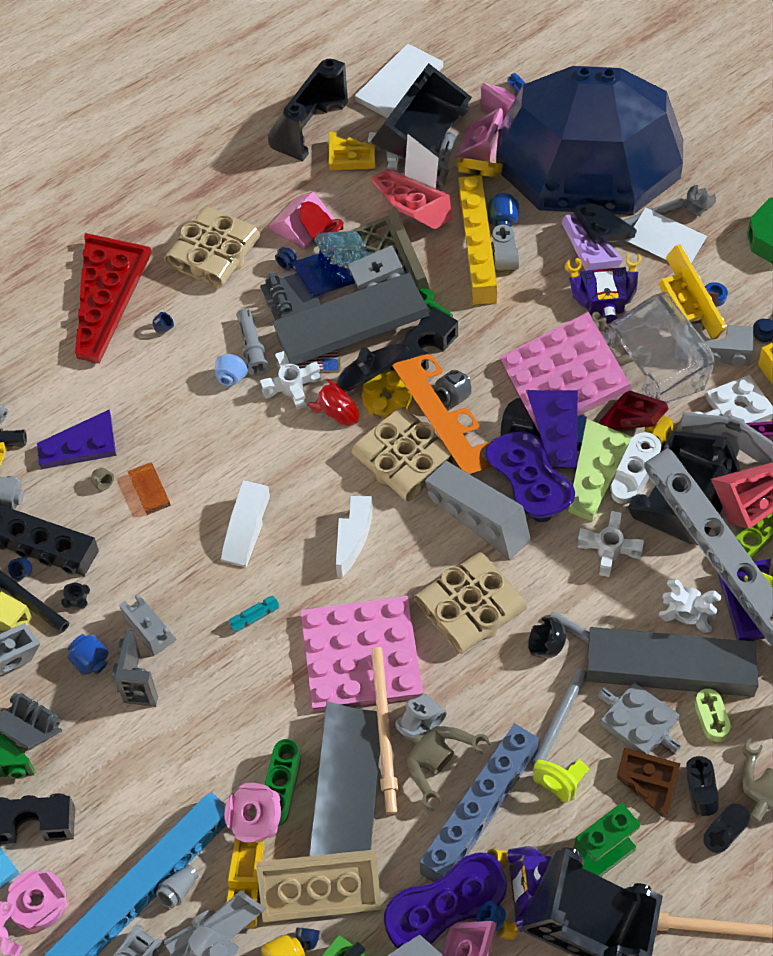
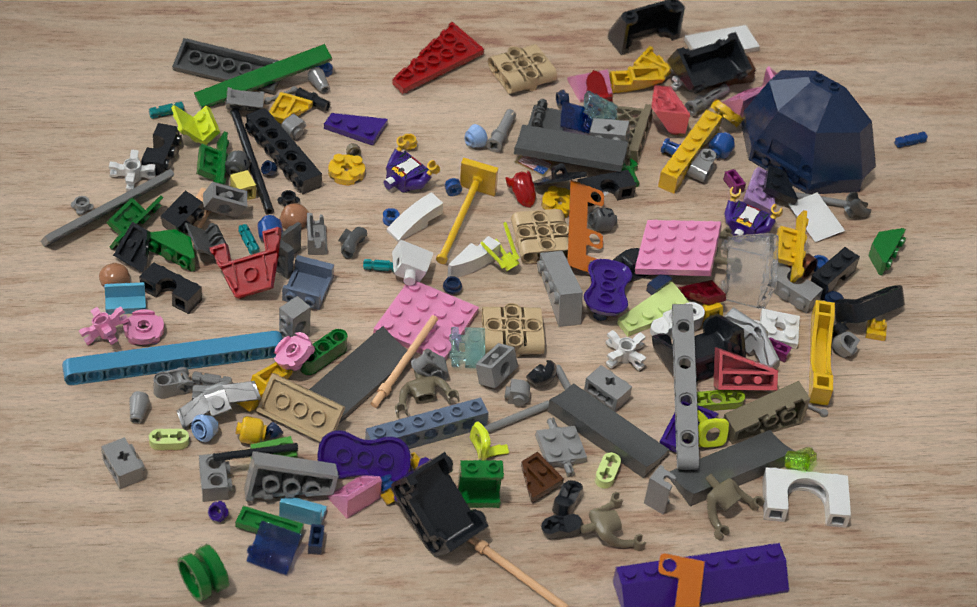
camera: 25 degrees right, 10 degrees down
clear orange tile [128,462,171,515] -> none
dark blue hinge [153,312,174,333] -> none
light grey cone [156,864,199,909] -> none
white pin [260,351,321,410] -> none
white sticker [405,134,438,189] -> none
dark purple wing [526,390,578,469] -> none
white pin [659,579,721,633] -> none
none -> light grey axle [192,371,232,386]
none -> red wing [210,227,282,299]
none -> teal axle [238,224,260,255]
none -> nougat hair [279,203,309,229]
none -> light grey brick [279,296,311,338]
none -> sand blue panel [282,255,334,310]
none -> yellow plate [328,153,365,185]
none -> dark grey piece [338,227,367,258]
none -> torso [383,136,440,193]
none -> blue bush [383,208,400,226]
none -> white torso [392,239,433,286]
none -> yellow plate [401,133,418,150]
none -> yellow tile [436,157,499,264]
none -> dark blue plate [443,276,462,294]
none -> blue bush [444,178,462,196]
none -> clear light blue plate [449,327,485,368]
none -> light grey brick [475,343,518,388]
none -> neon yellow plant [480,222,520,271]
none -> light grey plate [504,379,530,406]
none -> light grey brick [584,365,632,412]
none -> yellow slope [609,65,665,93]
none -> blue bush [661,138,681,155]
none -> magenta piece [723,169,746,194]
none -> black arch [810,247,860,300]
none -> blue axle [894,131,928,148]

